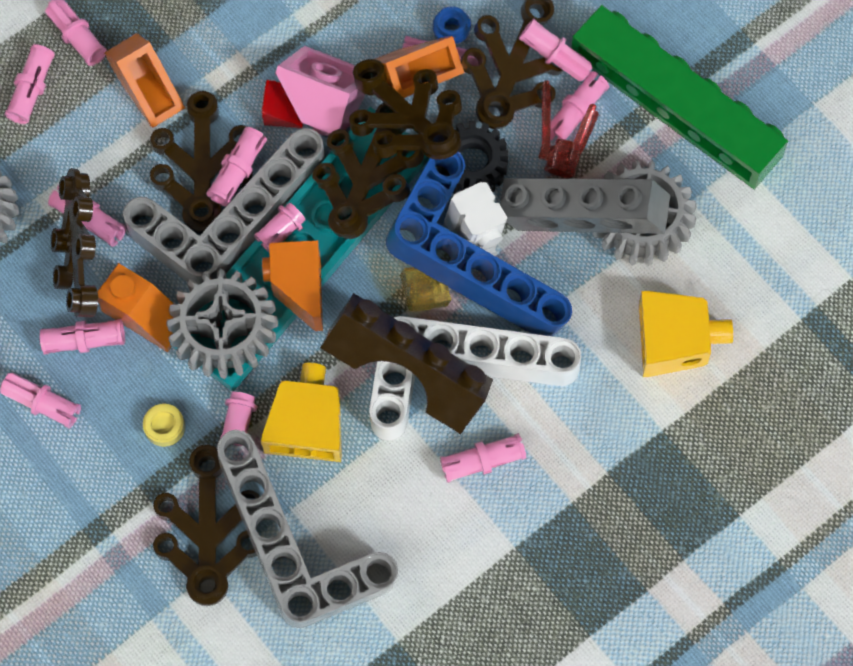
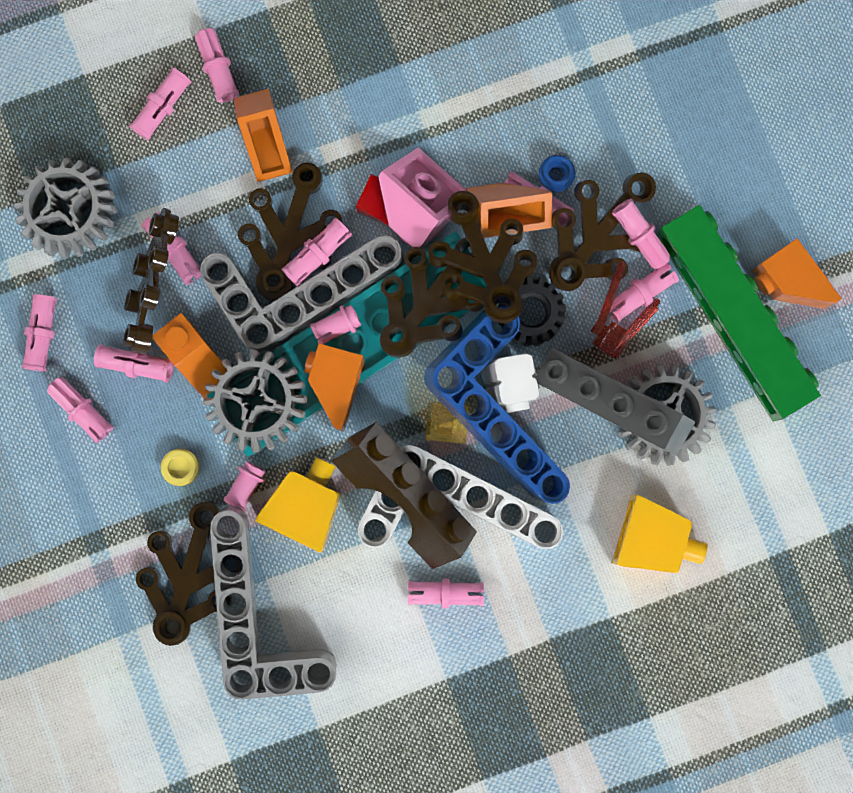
camera: 15 degrees right, 15 degrees up
none -> orange slope [752,238,842,309]

